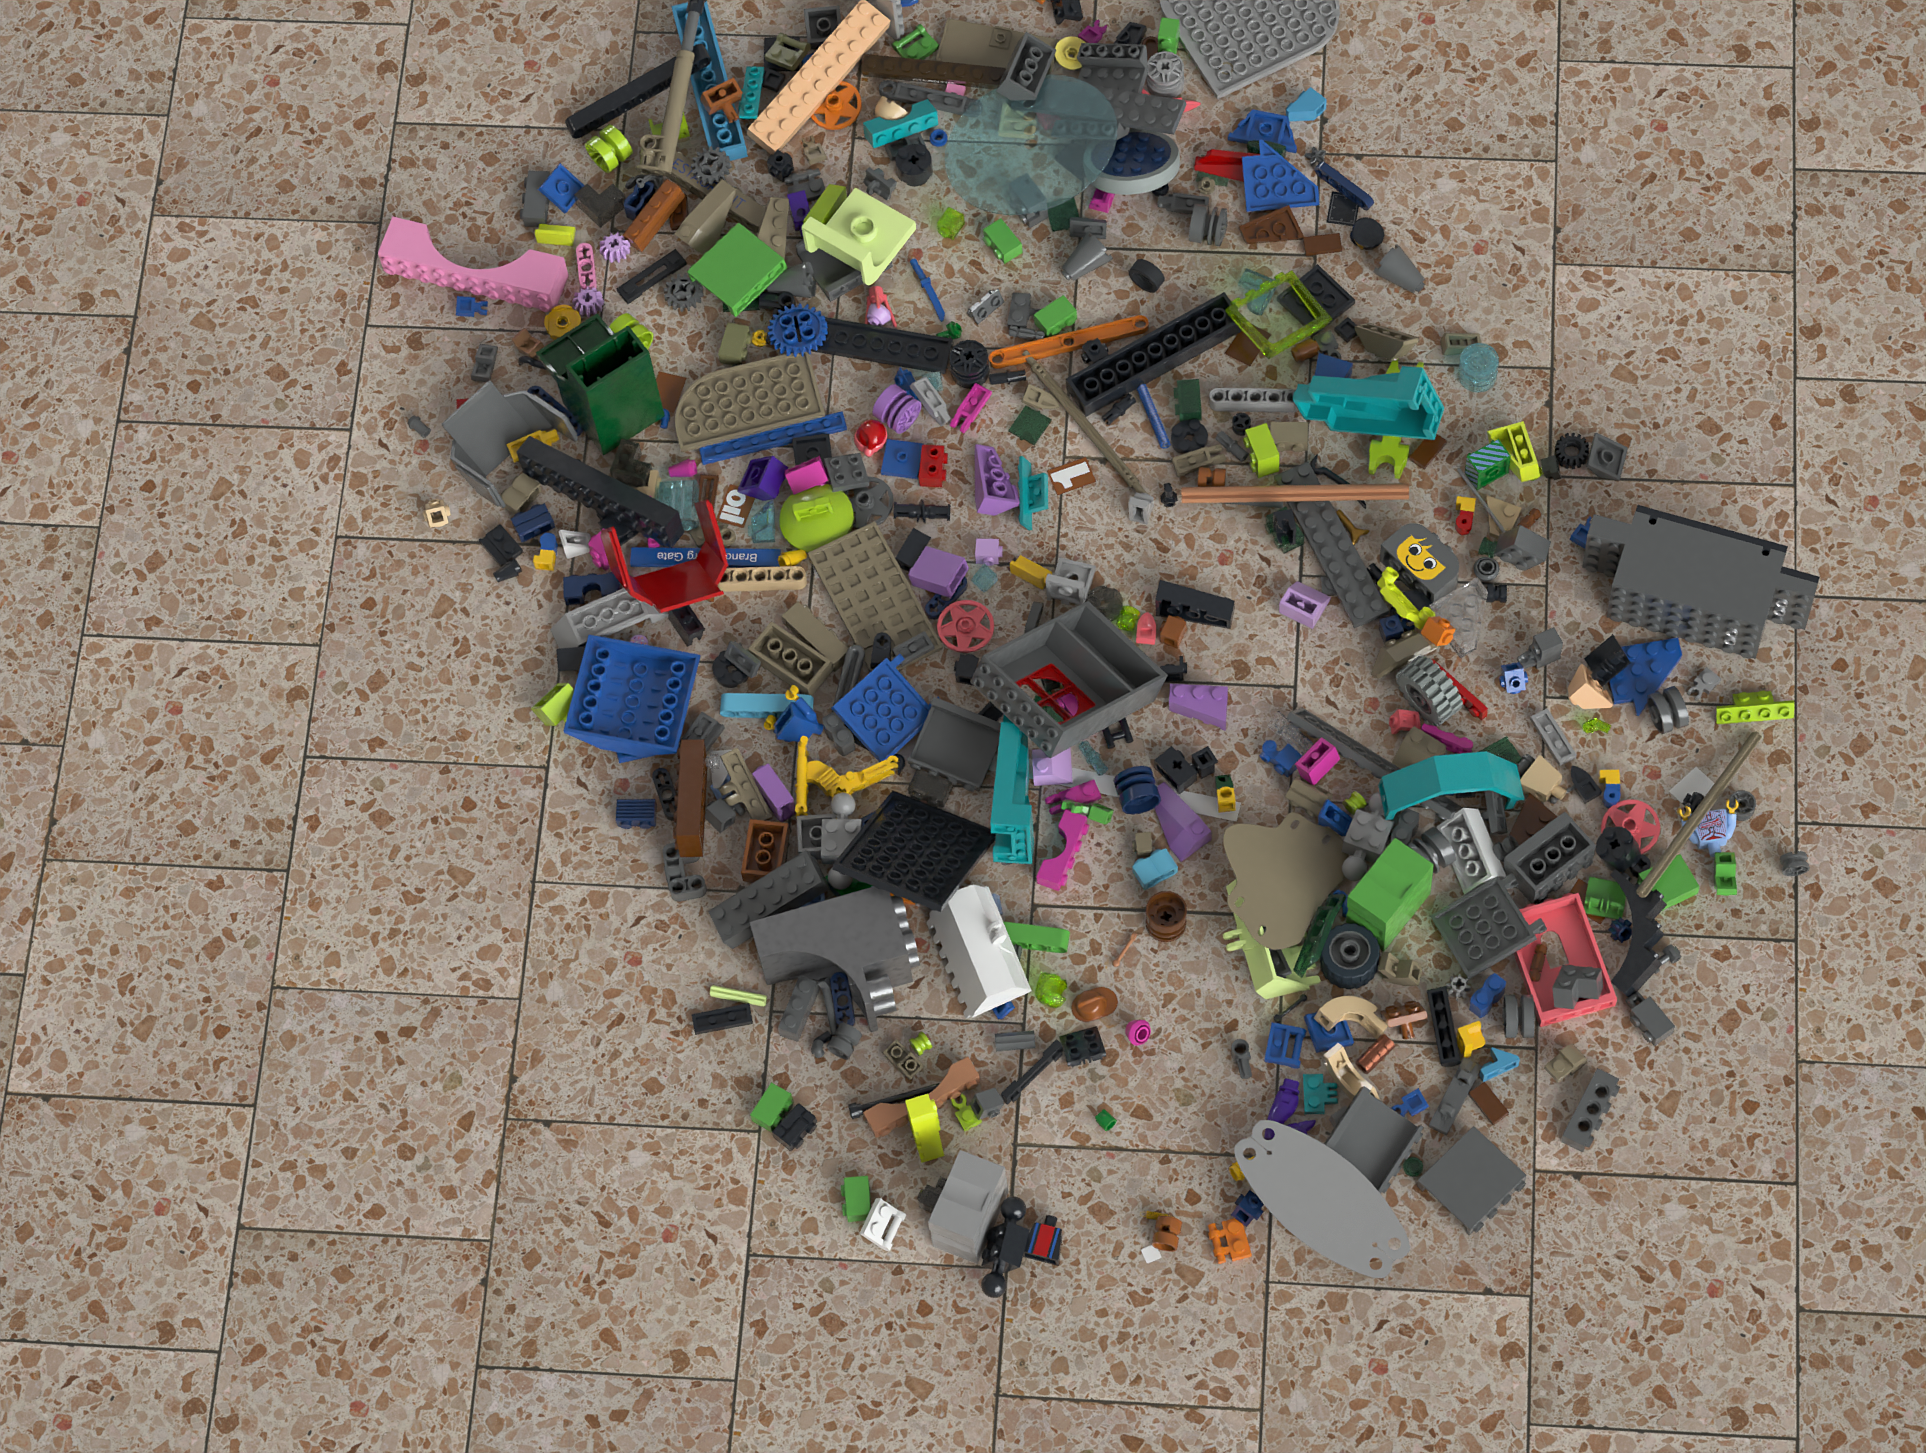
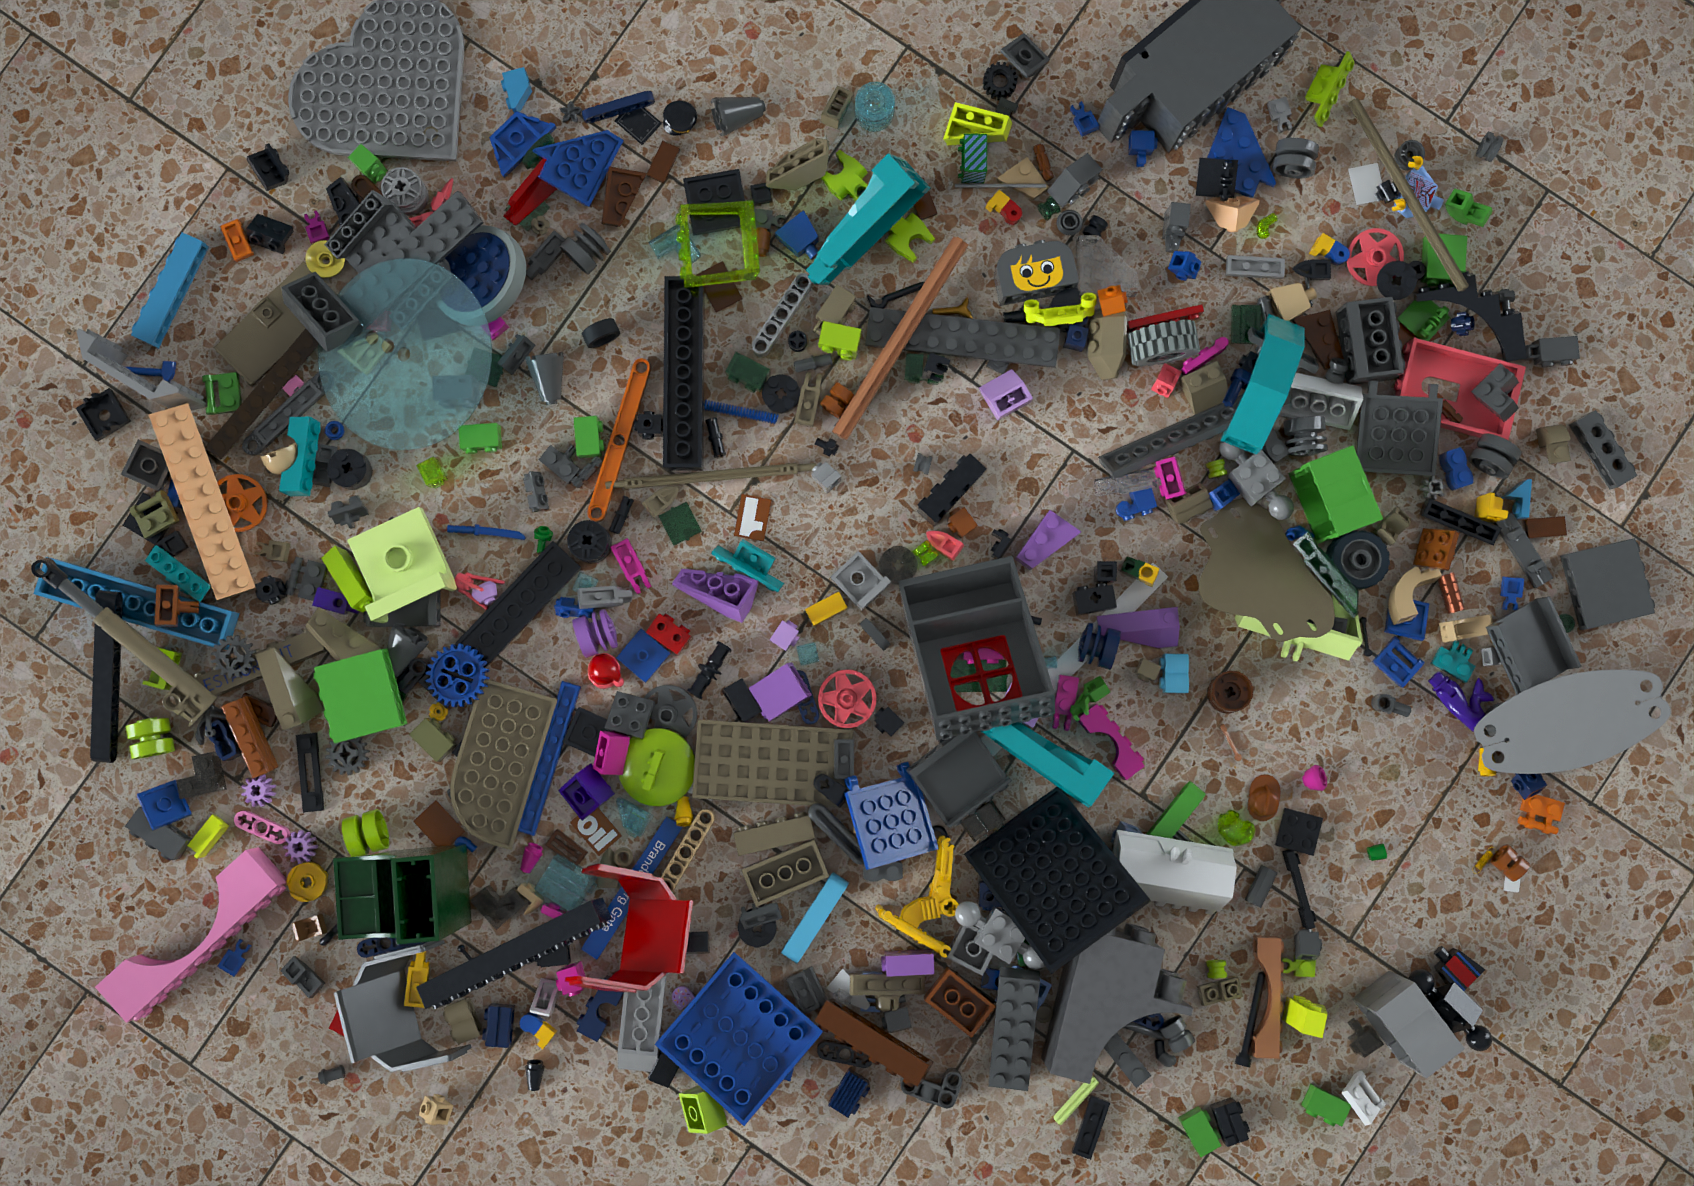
camera: 70 degrees left, 20 degrees up
black plate [479,524,524,567] -> none
blue torso [764,685,823,742] -> none
none -> dark grey wheel [913,453,933,475]
none -> blue brick [1128,130,1158,167]

